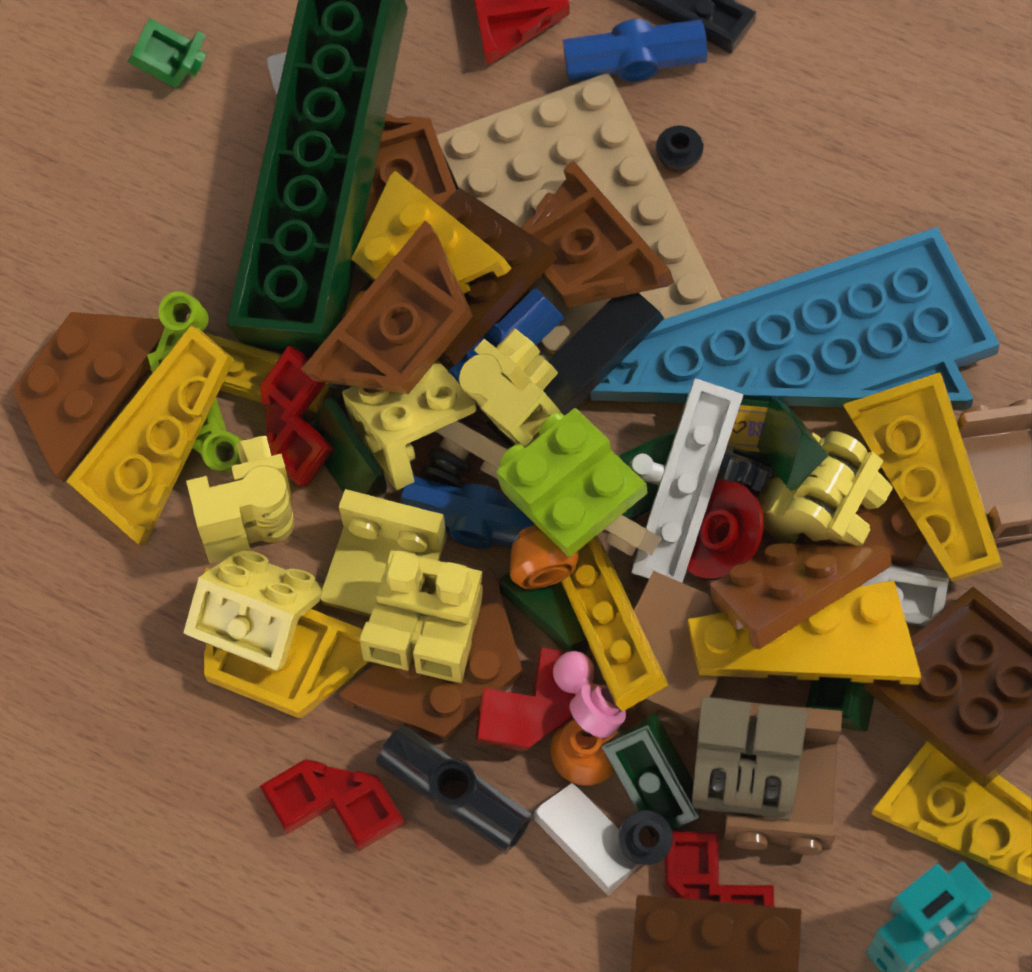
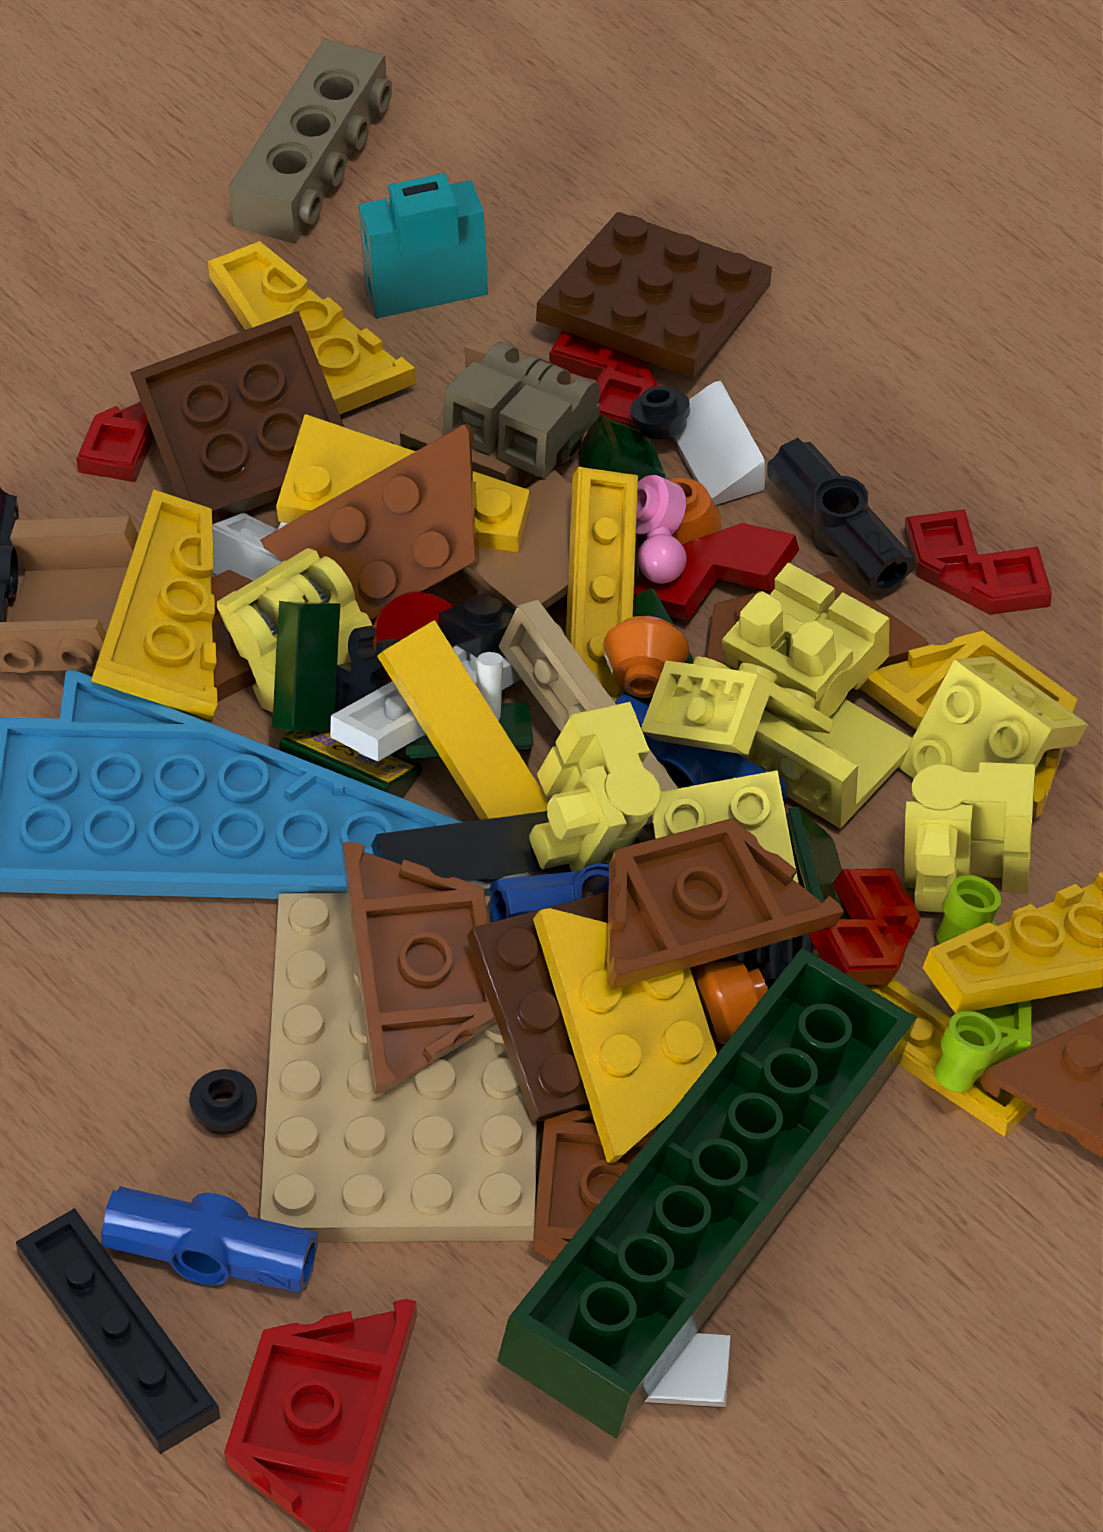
camera: 160 degrees left, 15 degrees down
green bracket [127,18,207,89] -> none
lime plate [496,408,648,558] -> none
none -> yellow tile [377,620,549,820]
none -> black plate [438,593,515,658]
none -> light yellow bracket [641,656,834,755]

